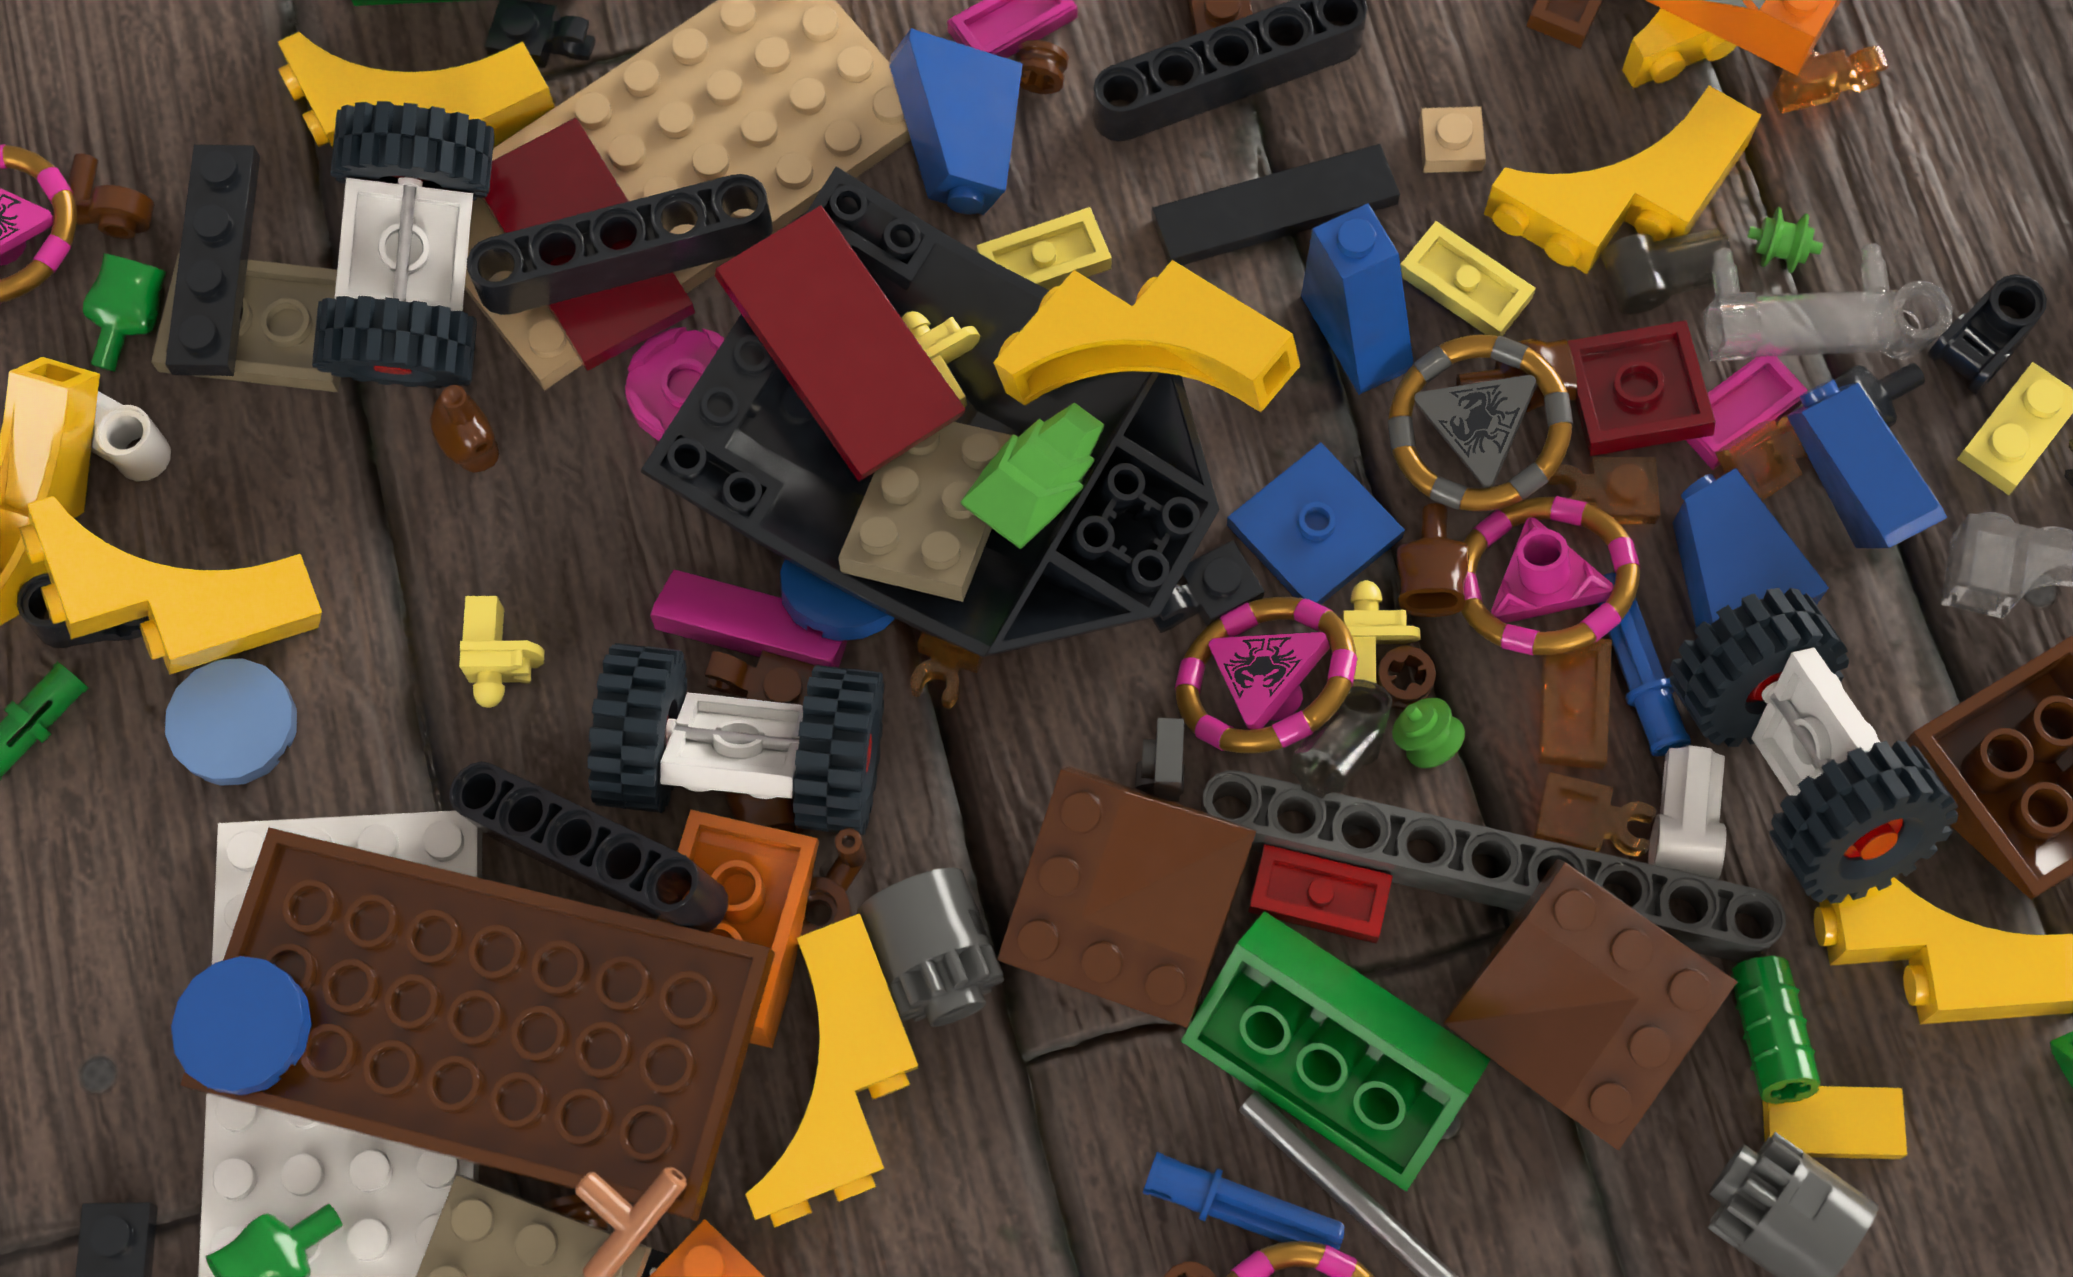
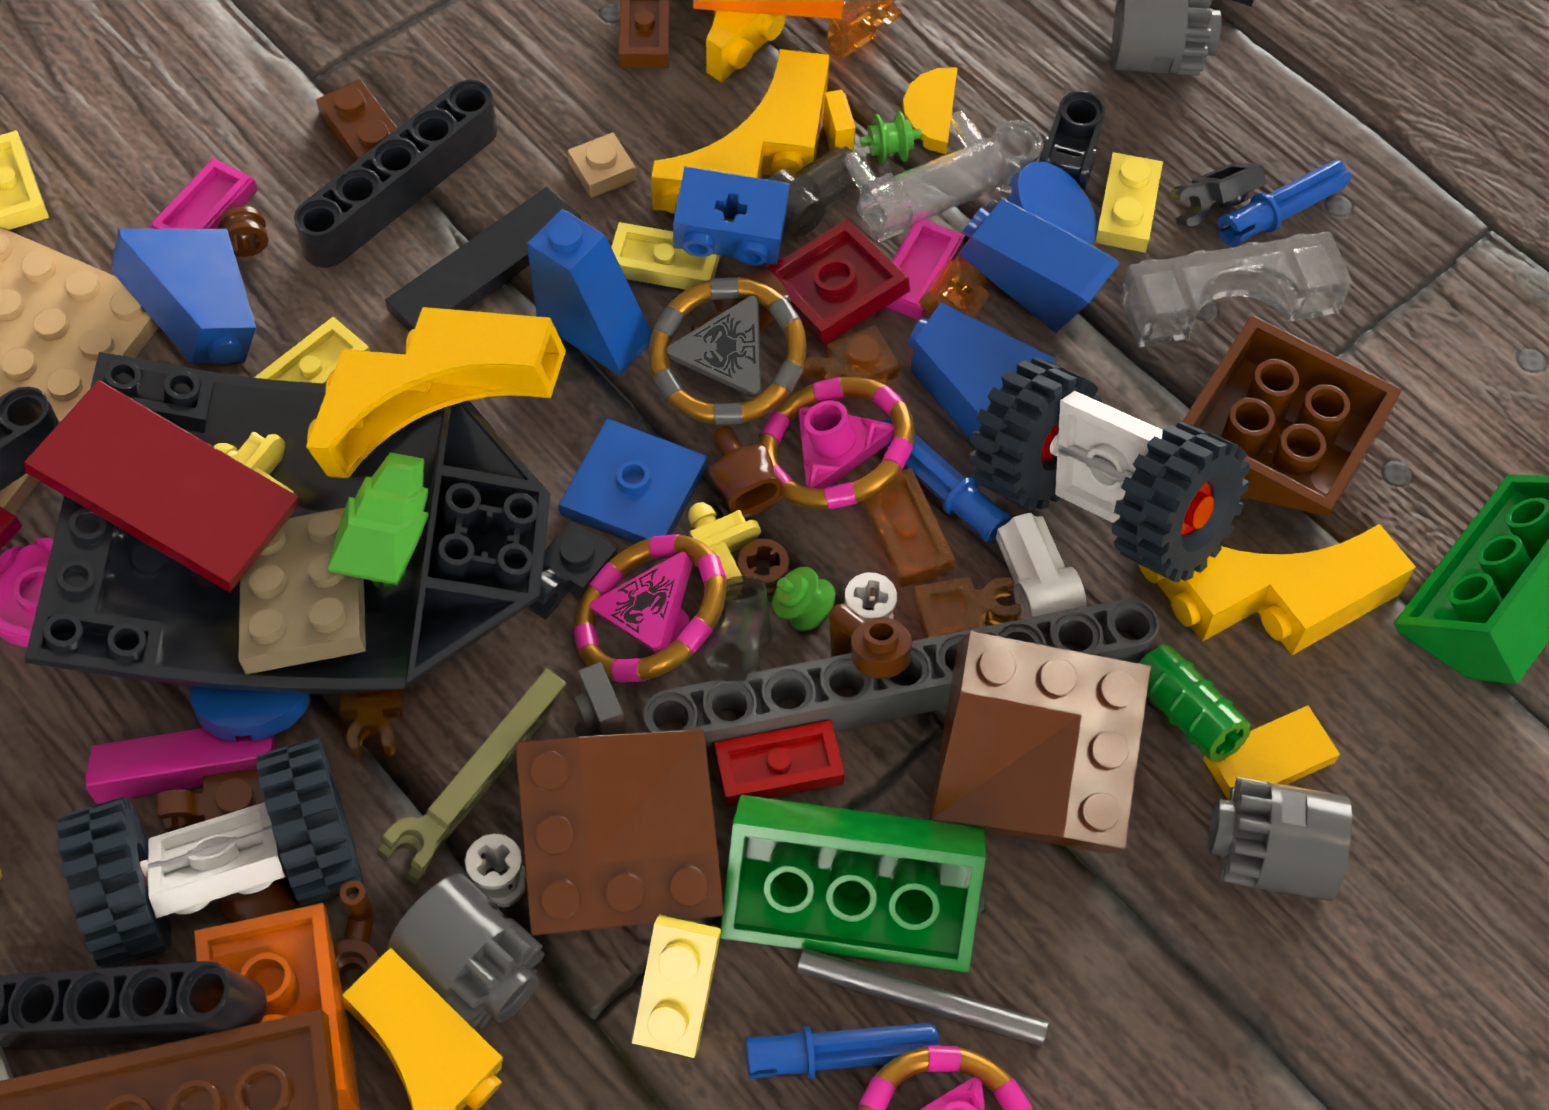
camera: 30 degrees left, 10 degrees down
none -> olive tile [377,668,566,885]
none -> white bush [465,833,526,907]
none -> light yellow plate [632,915,722,1058]
none -> blue brick [673,166,790,265]
none -> yellow tile [823,90,855,164]
none -> reddish brown plate [829,604,911,678]
none -> white bush [845,572,897,621]
none -> yellow tile [902,68,957,154]
none -> blue tile [1006,162,1097,245]

